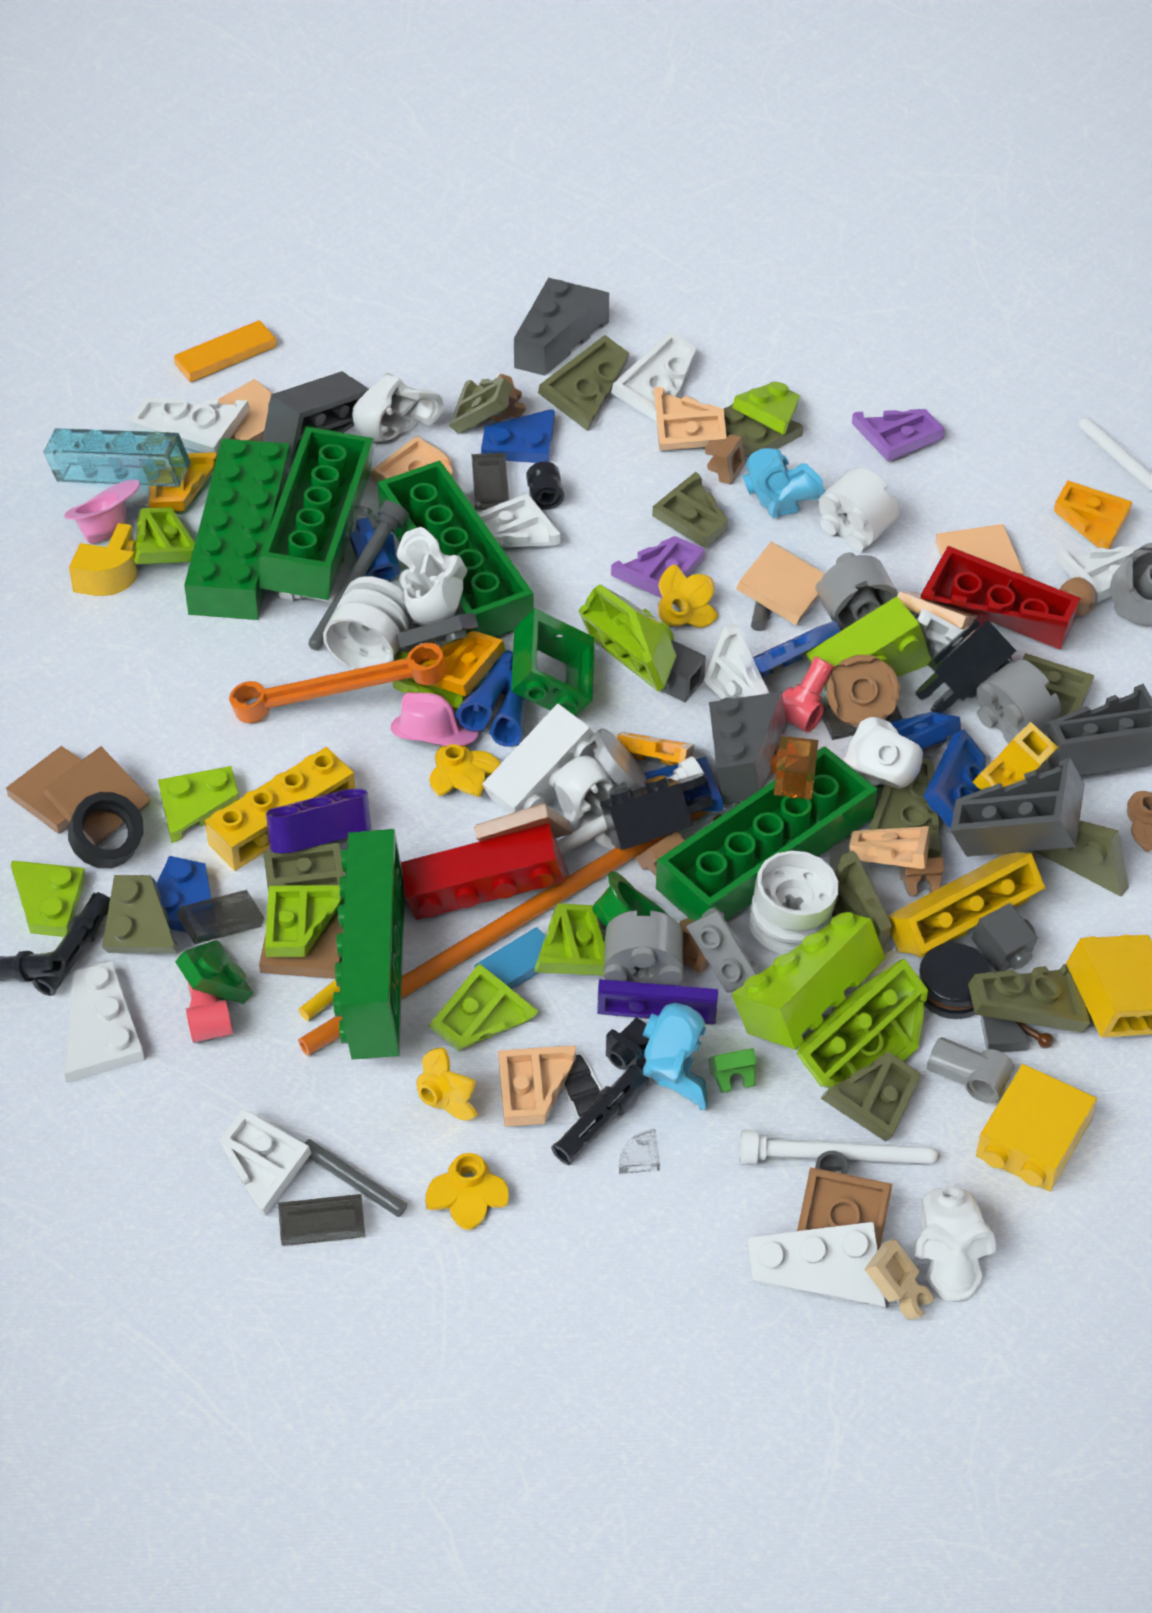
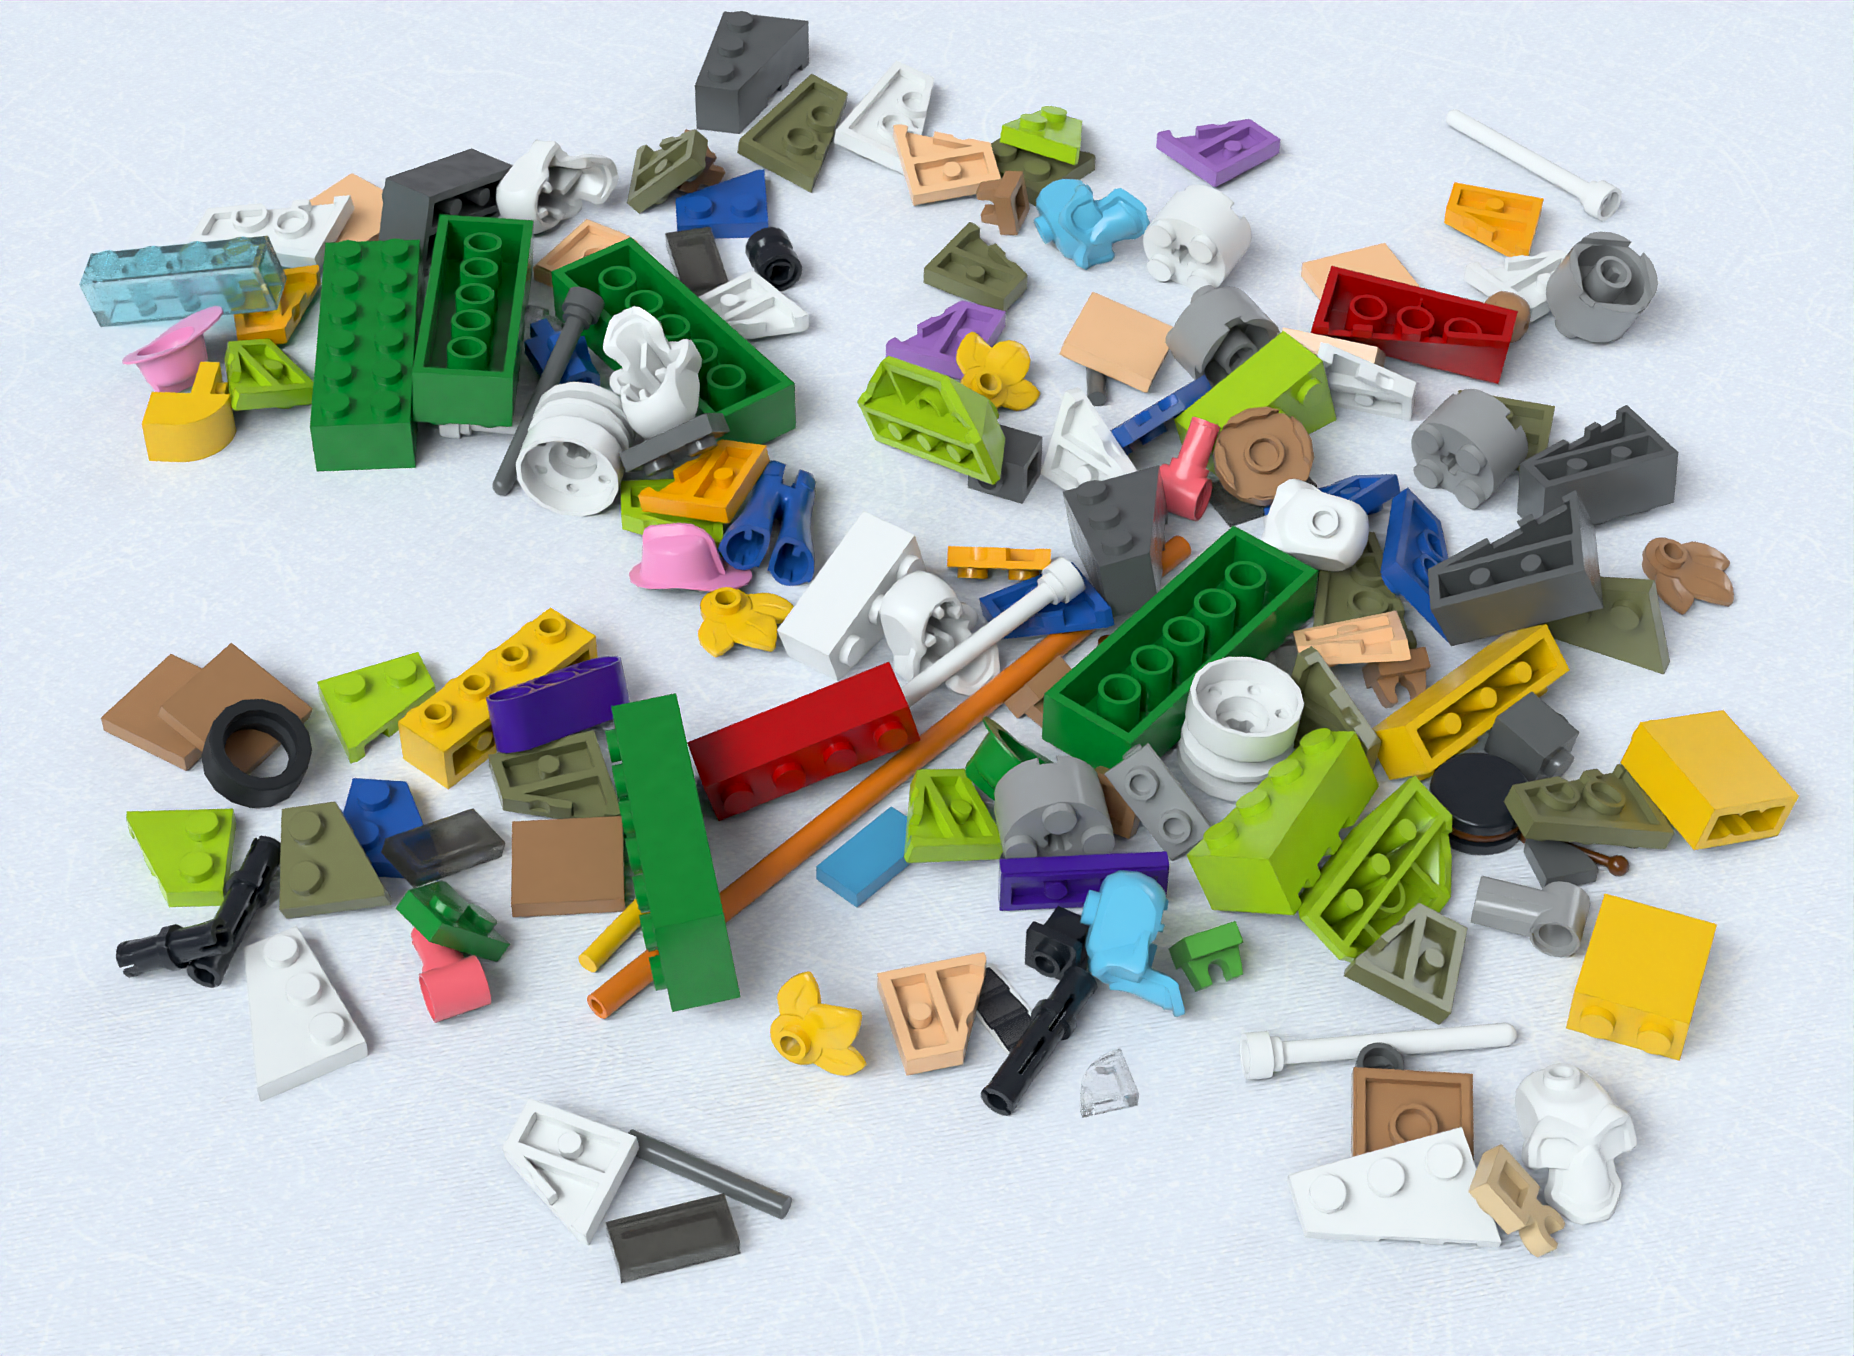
camera: 10 degrees left, 5 degrees down
light orange tile [174,320,277,383] -> none
orange piece [229,643,448,723] -> none
lime wing [265,885,343,957] -> none
yellow plate [425,1153,509,1230] -> none
lime wing [428,963,539,1051] -> none
tile [474,803,572,841] -> none
green window [511,608,595,717] -> none
light grey tile [589,728,647,791] -> none
black hinge [600,773,713,850] -> none
clear orange brick [774,736,819,799] -> none
black hinge [915,614,1017,713] -> none
yellow brick [973,722,1058,790] -> none

